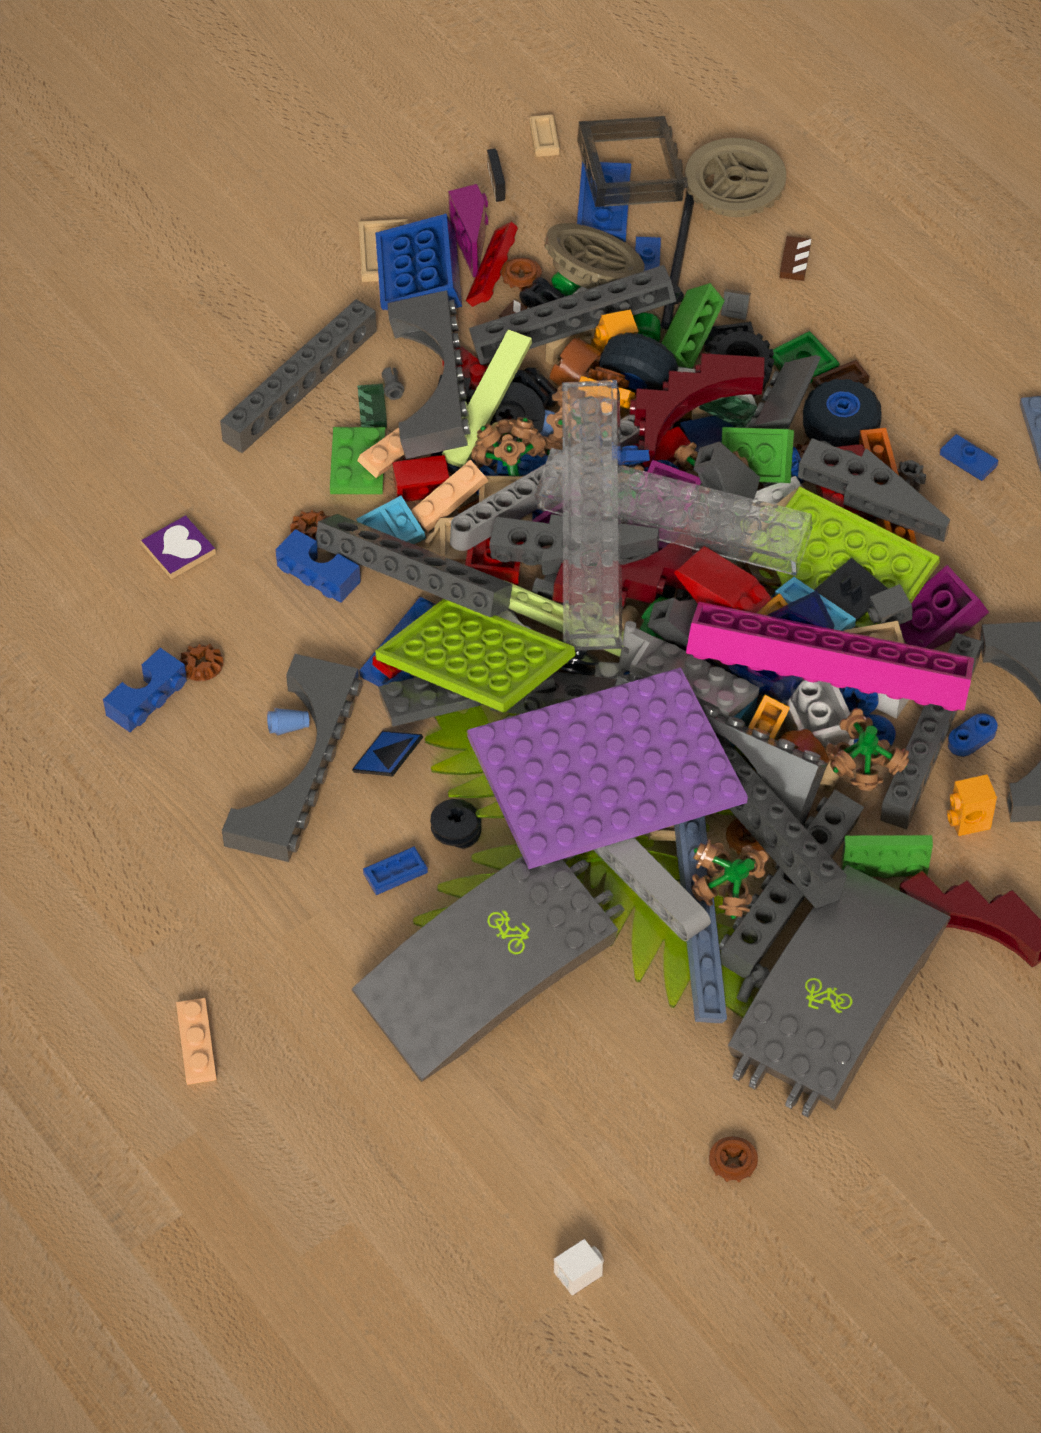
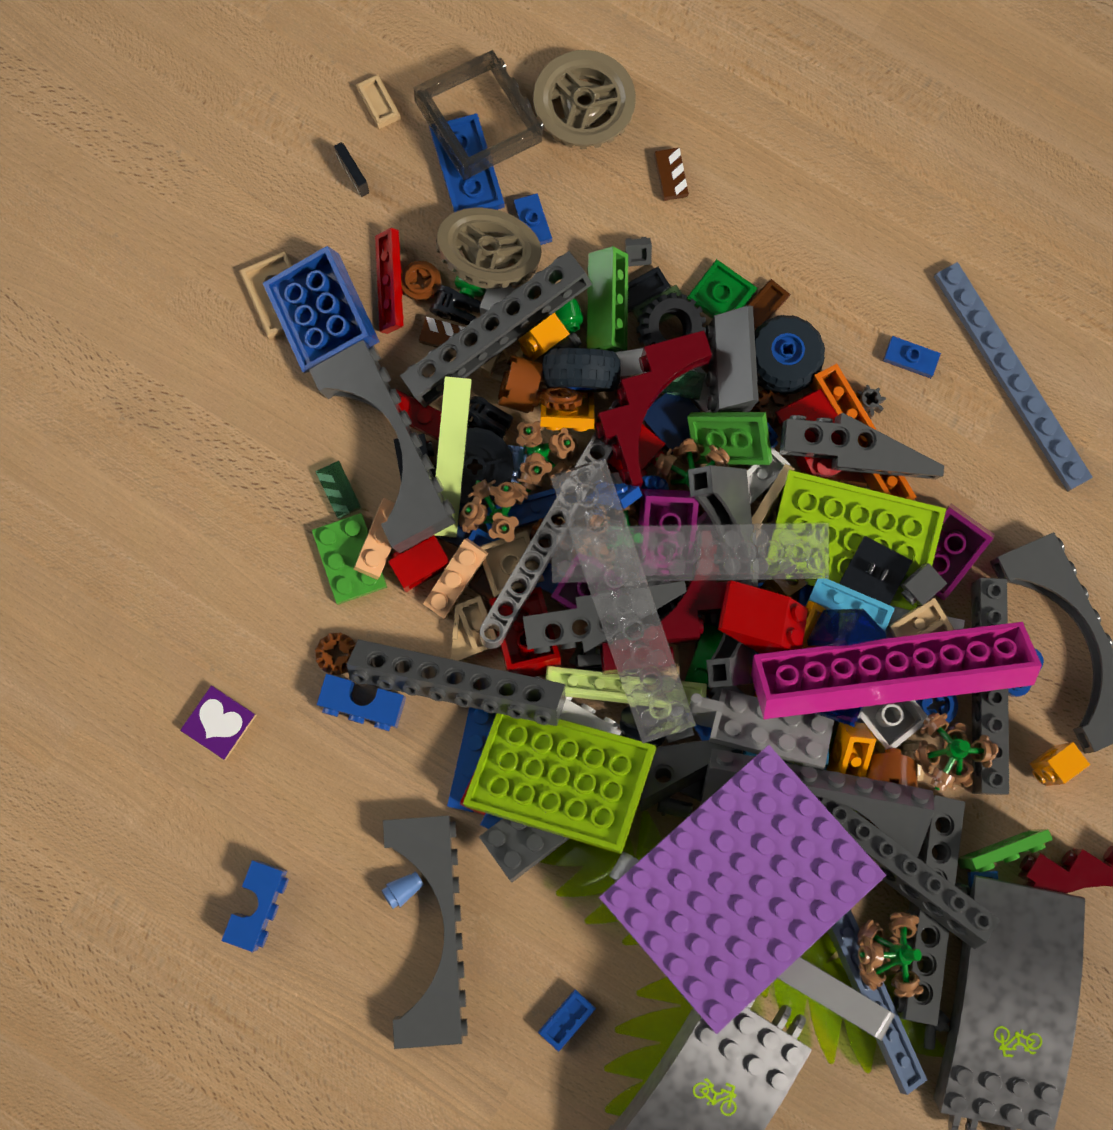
camera: 25 degrees left, 25 degrees up
dark orange gear [180,642,223,681] -> none
dark grey brick [220,299,377,453] -> none
piece [352,731,423,777] -> none
medium azure wing [356,496,426,545] -> none
dark grey pin [382,367,404,400] -> none
black piece [430,799,482,849] -> none
magenta slope [448,184,488,278] -> none
black piece [661,191,694,330] -> none

